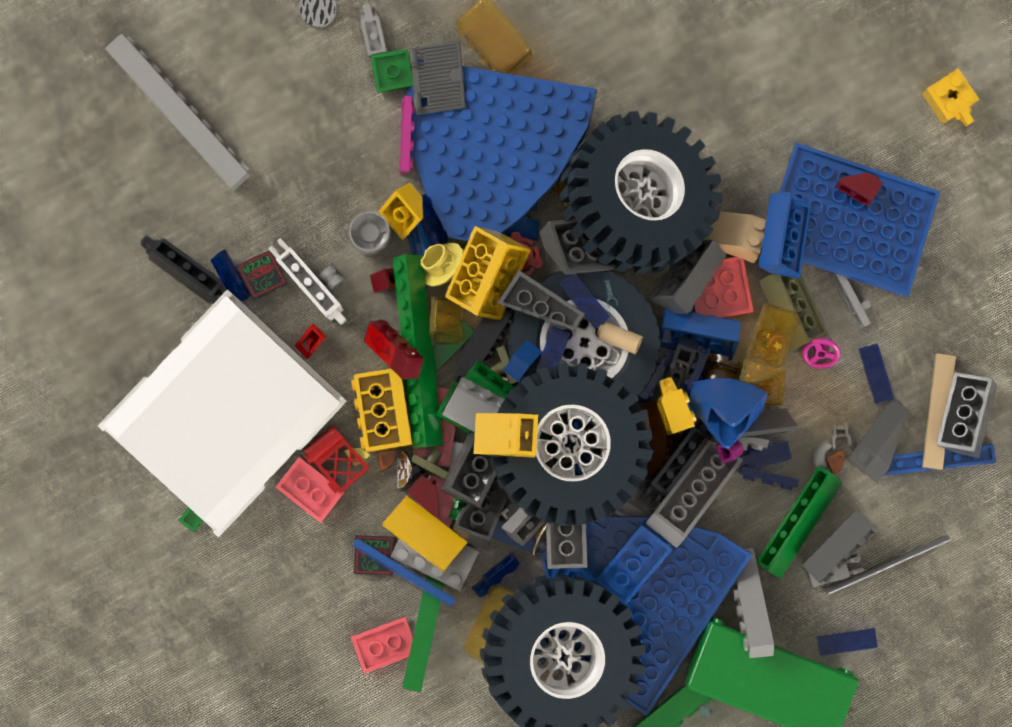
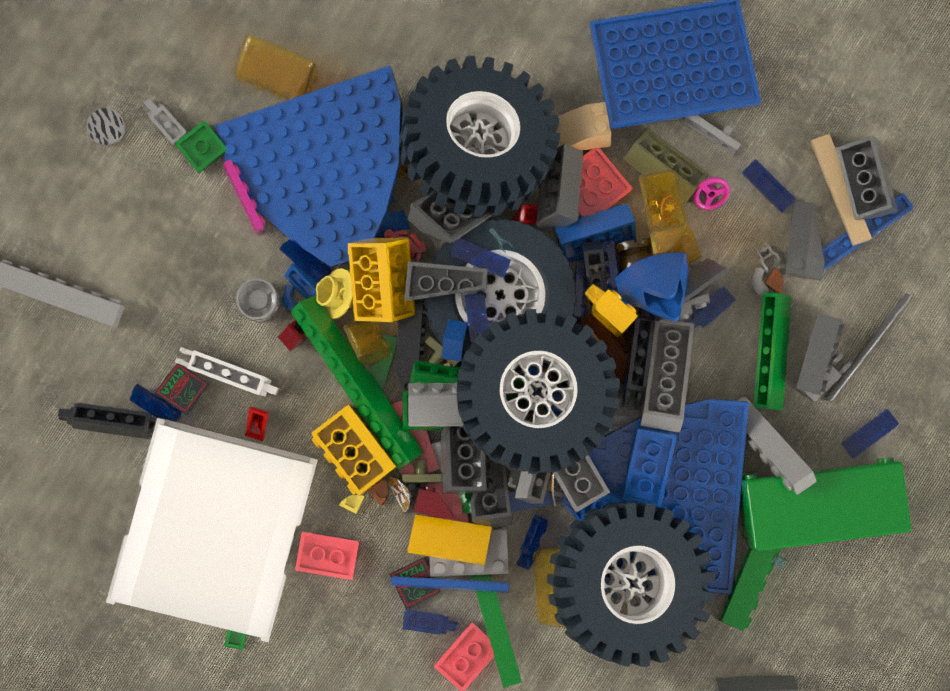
camera: 25 degrees left, 0 degrees up
red piece [303,425,370,494] -> none
light grey wheel [319,265,345,291] -> none
dark red brick [364,319,424,379] -> none
yellow slope [378,182,423,240] -> none
dark grey window [409,41,466,115] -> none
yellow slope [474,413,538,458] -> none
tan brick [597,322,643,354] -> none
magenta plate [715,440,743,463] -> none
clear blue plate [739,466,799,490] -> none
blue slope [759,192,811,278] -> none
dark red slope [835,172,883,207] -> none
none -> blue arm [282,284,298,312]
none -> clear blue hinge [402,609,458,635]
none -> red slope [511,204,538,224]

